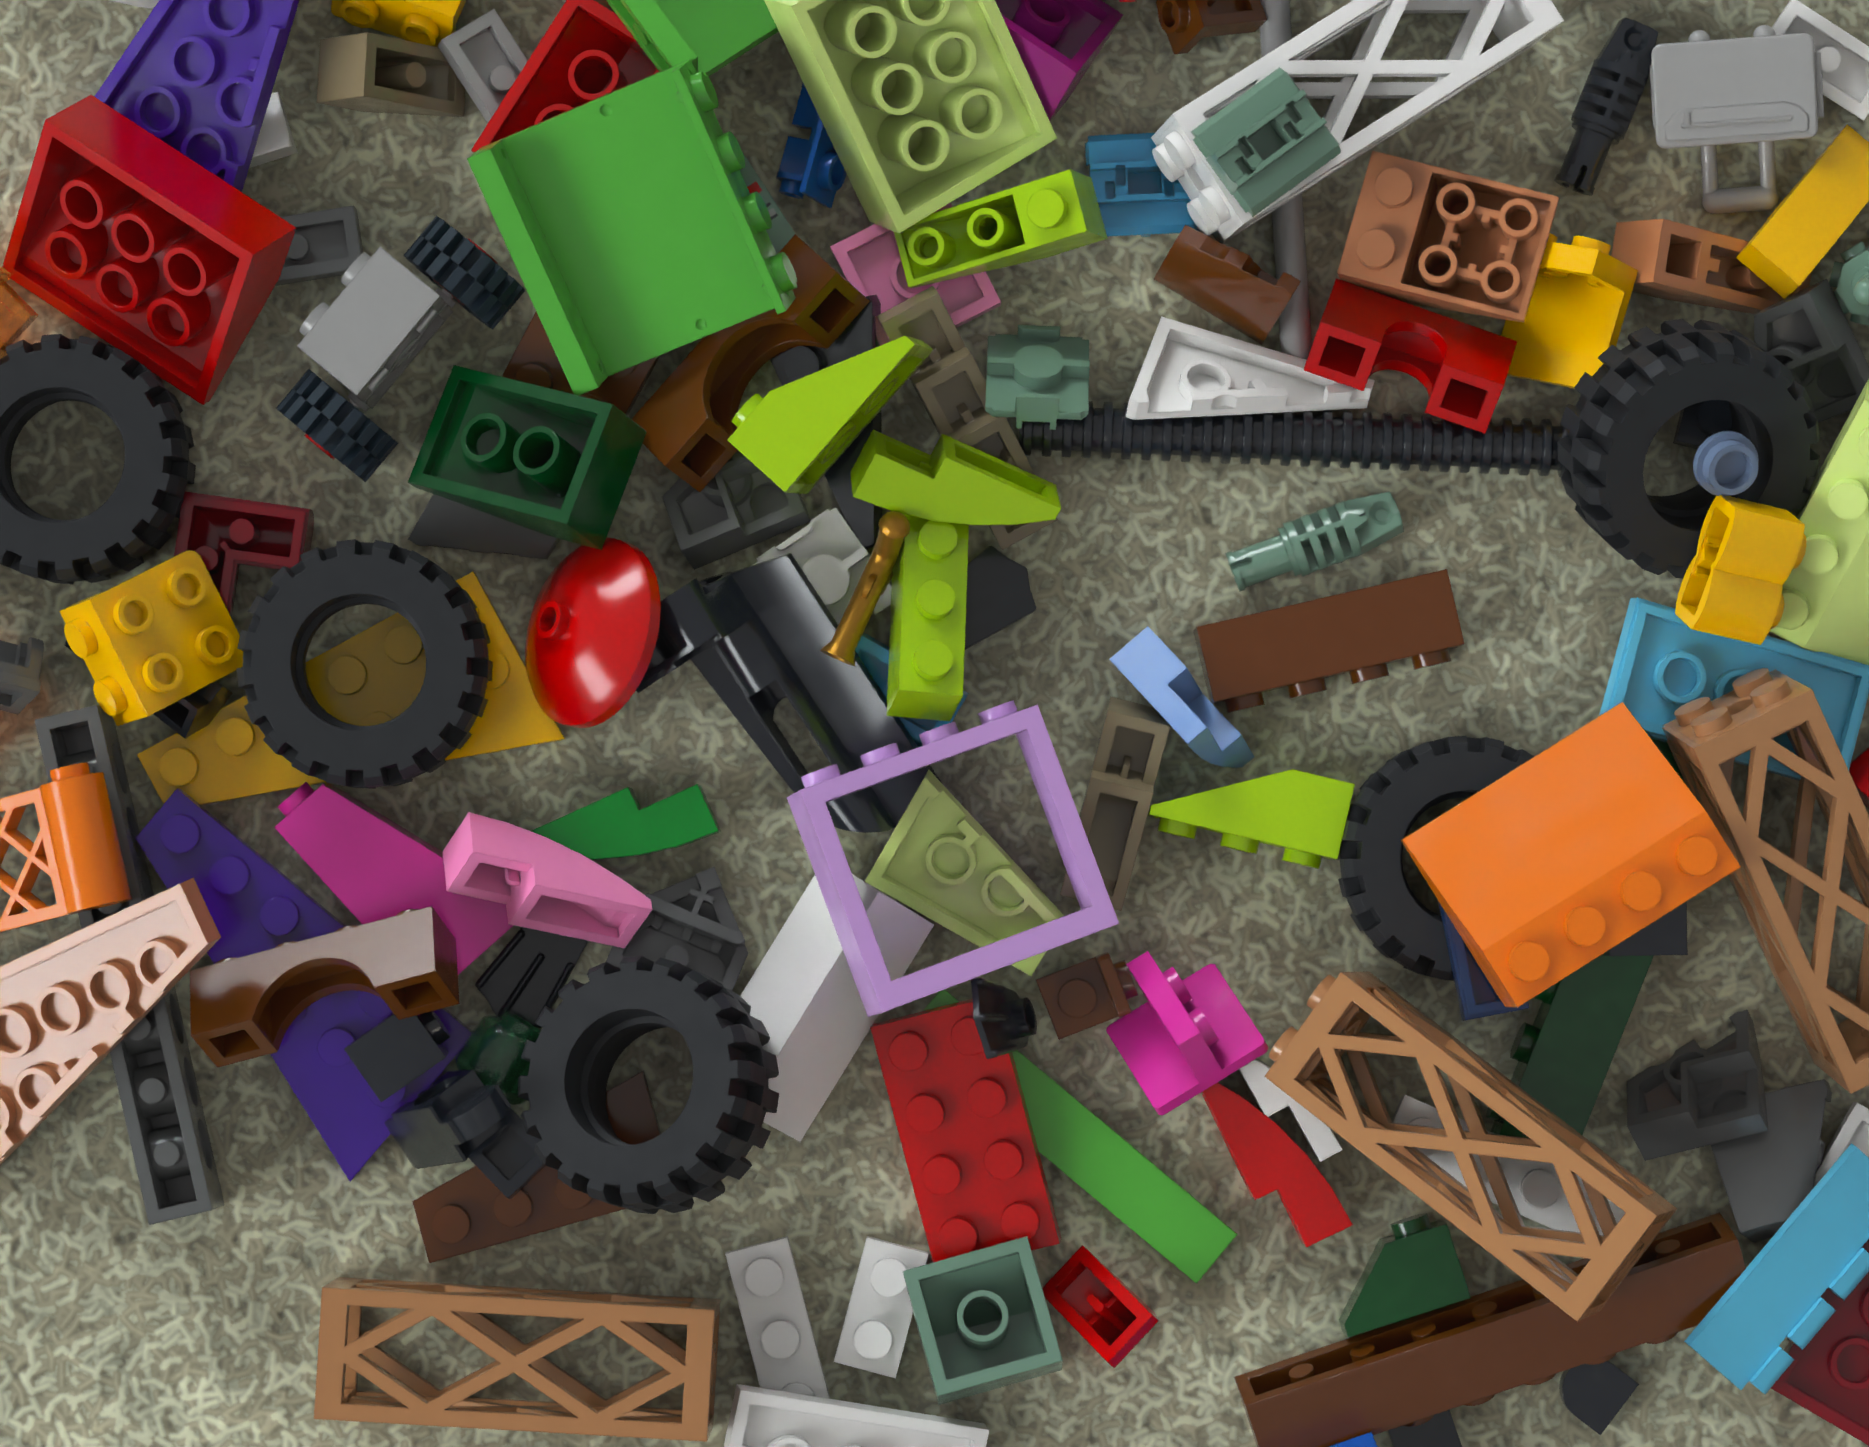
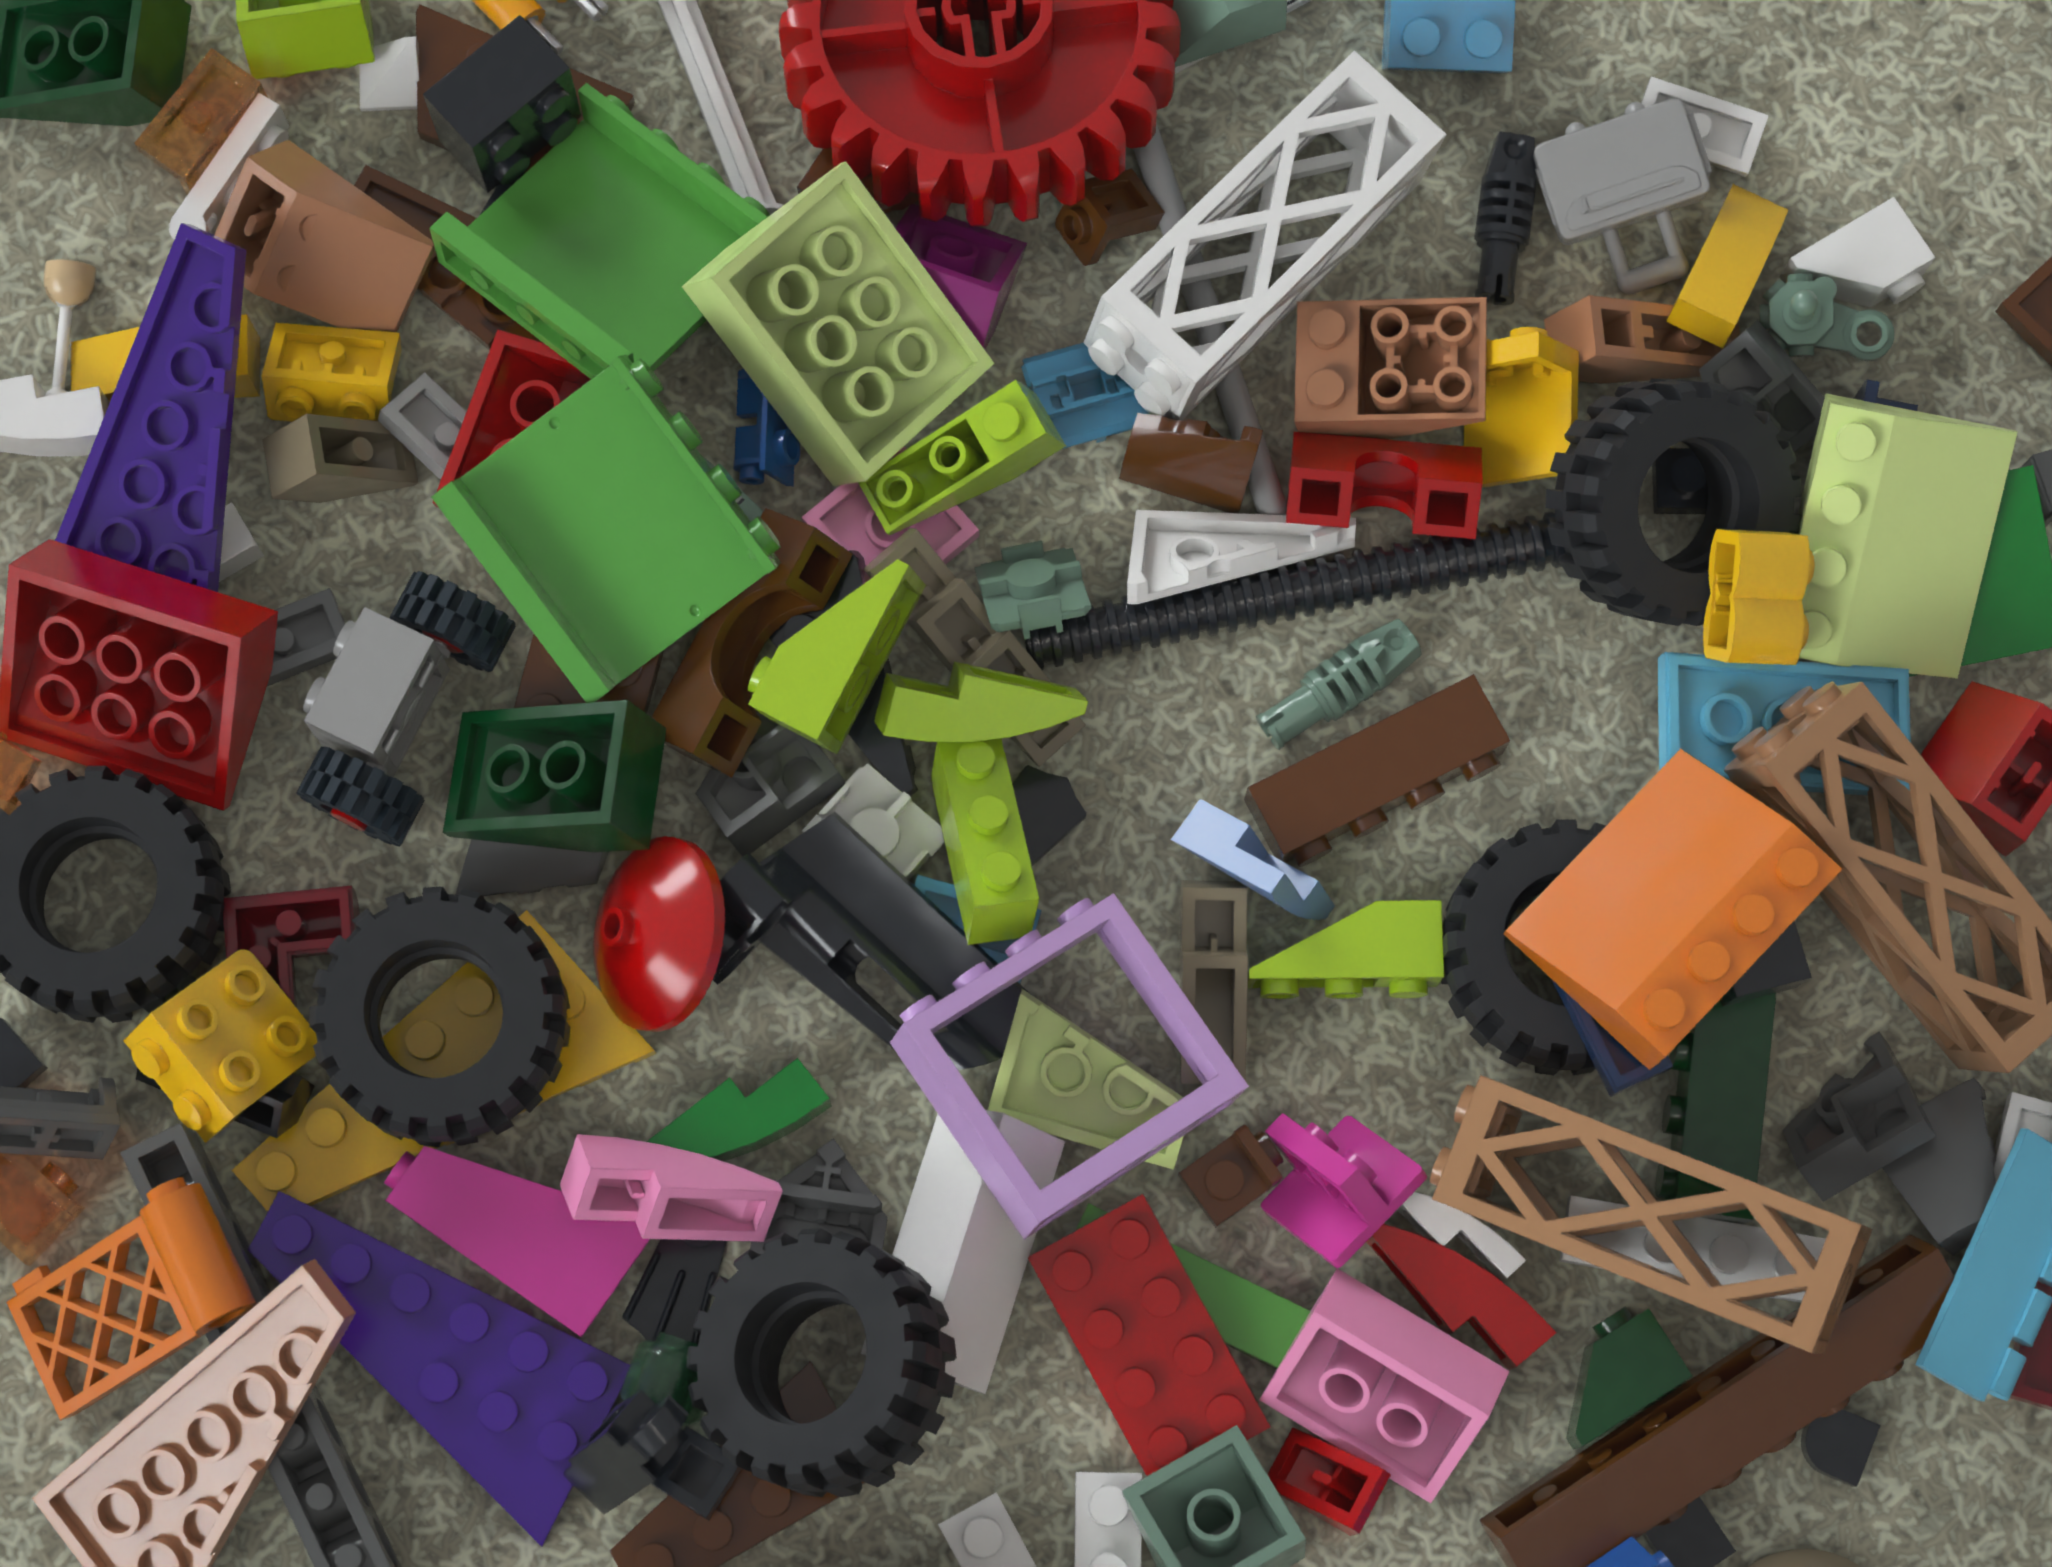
camera: 20 degrees left, 10 degrees down
reddish brown arch [190,906,460,1068] -> none
black brick [344,1011,451,1102] -> none
pearl gold piece [820,511,910,666] -> none
black piece [971,978,1037,1059] -> none
sand green piece [1191,67,1341,217] -> none
sand blue plate [1693,431,1758,496] -> none
none -> bright pink slope [1260,1268,1509,1503]

